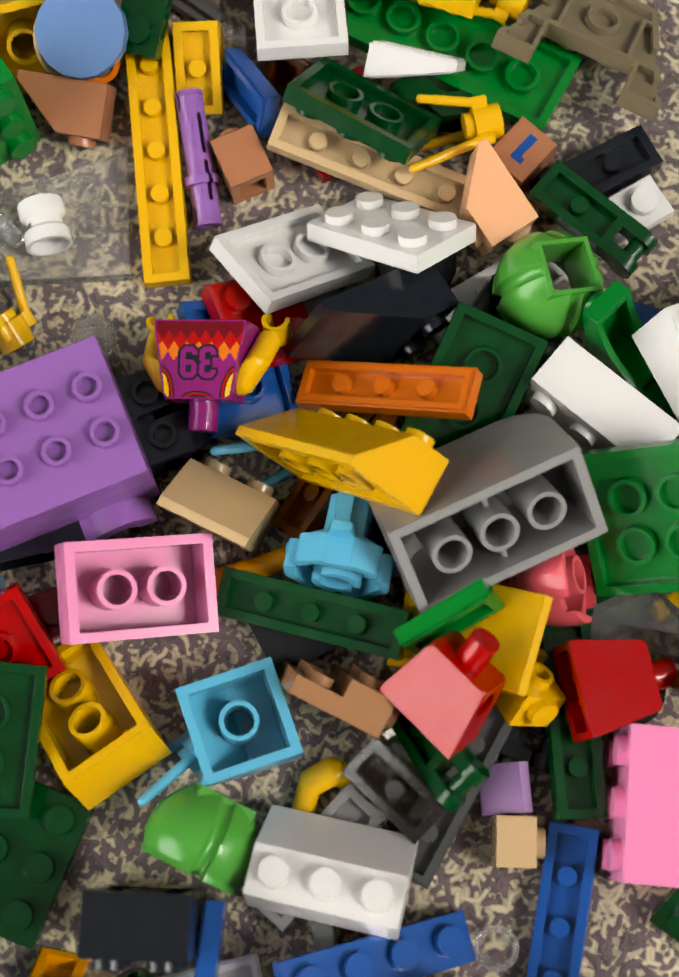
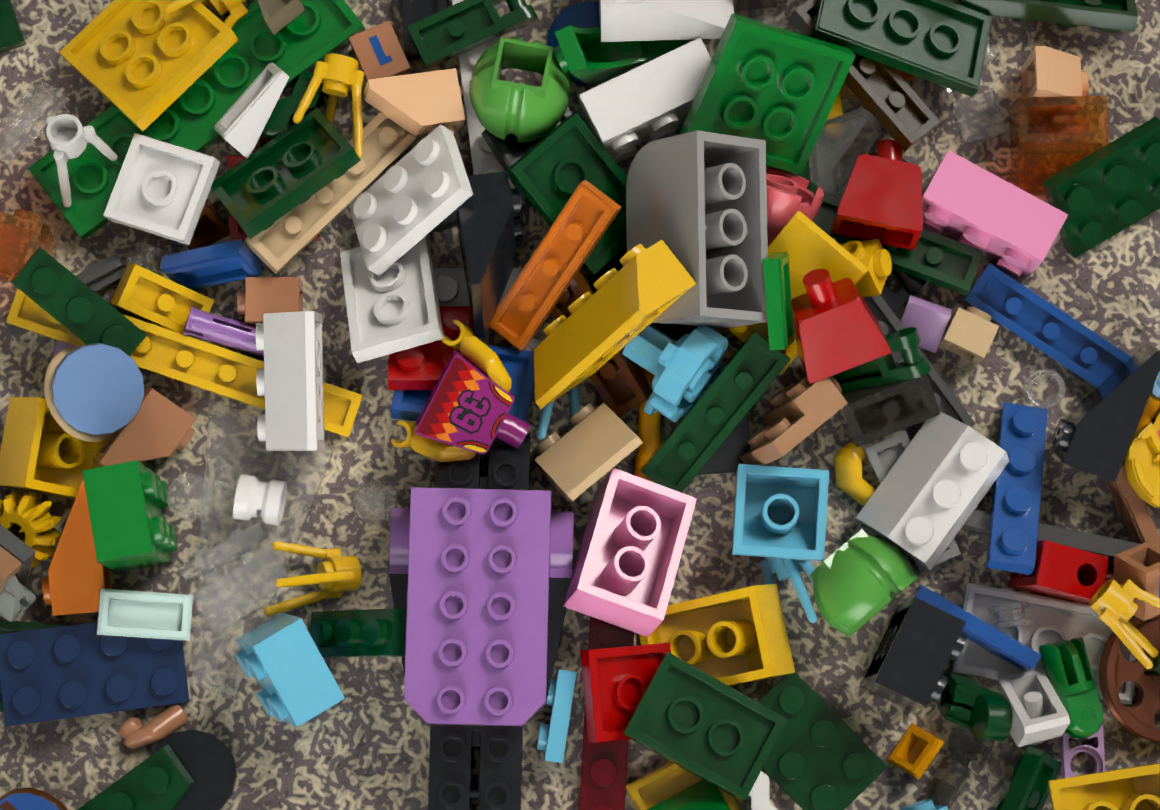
camera: 70 degrees left, 5 degrees up
none -> clear plate [167,474,213,519]
none -> white slope [256,311,325,451]

